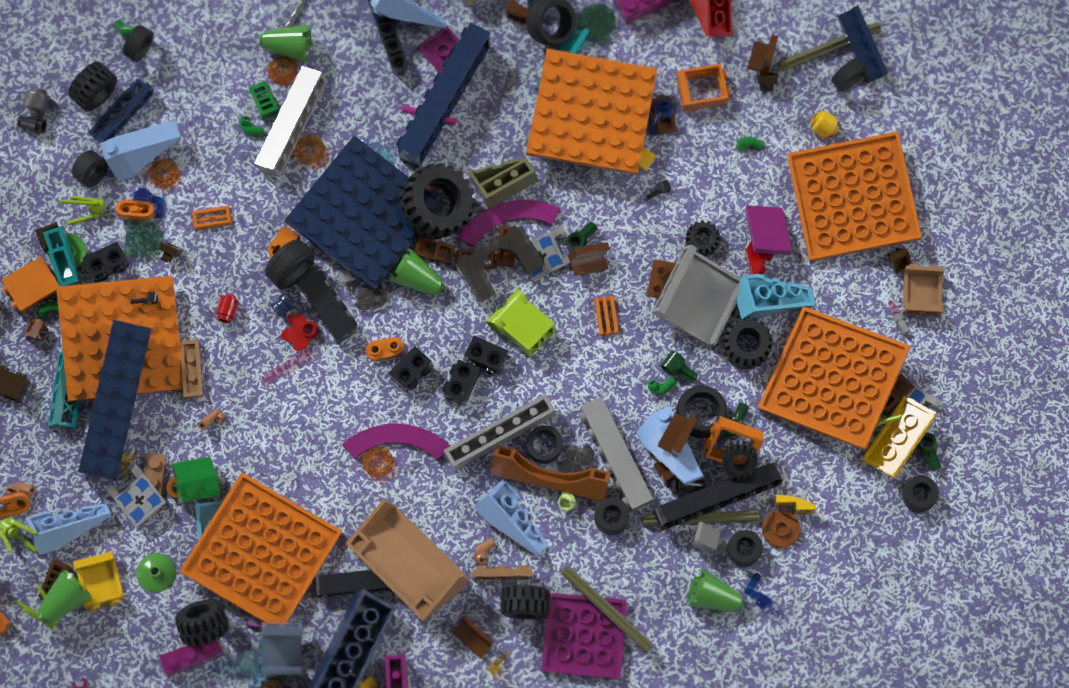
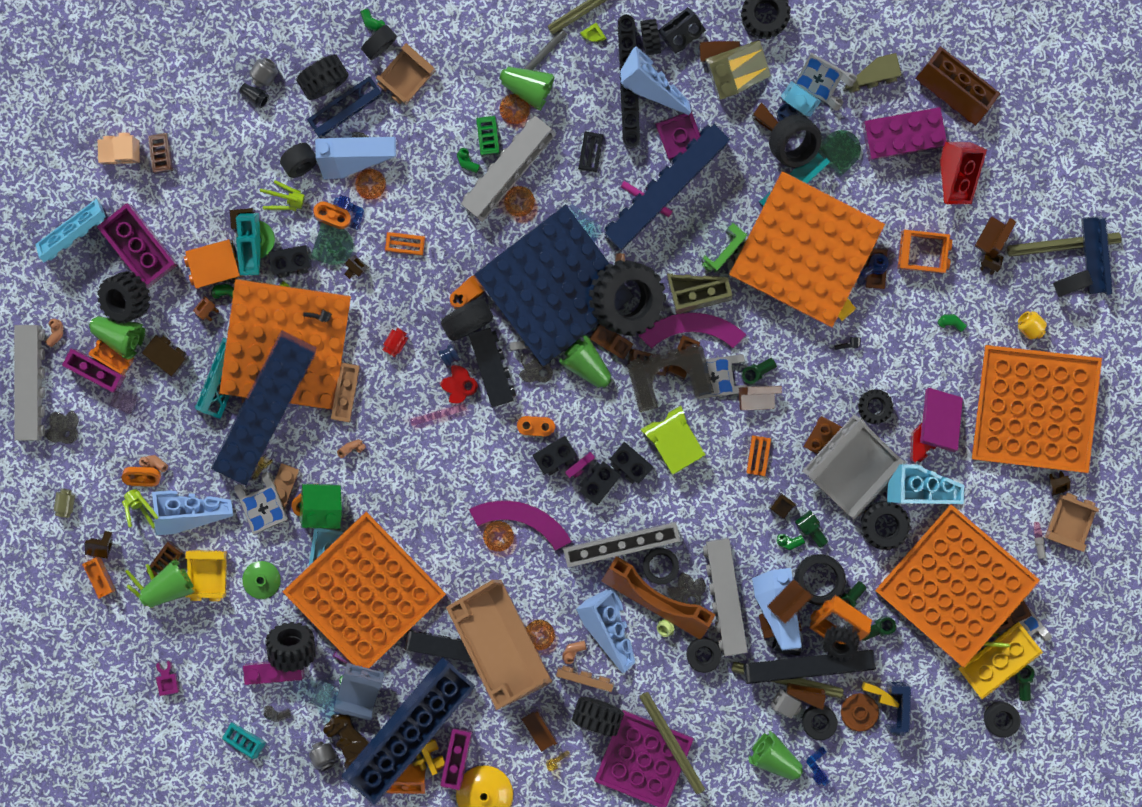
camera: 15 degrees right, 15 degrees up
none -> medium nougat panel [376,43,436,105]
none -> clear orange gear [526,619,555,650]
none -> magenta plate [565,452,595,478]
none -> black tile [578,131,604,173]
none -> bright green panel [701,223,747,272]
none -> dark brown panel [768,492,797,519]
none -> reddish brown slope [786,683,826,710]
none -> dark green axle [862,616,896,641]
none -> dark blue panel [885,681,911,736]

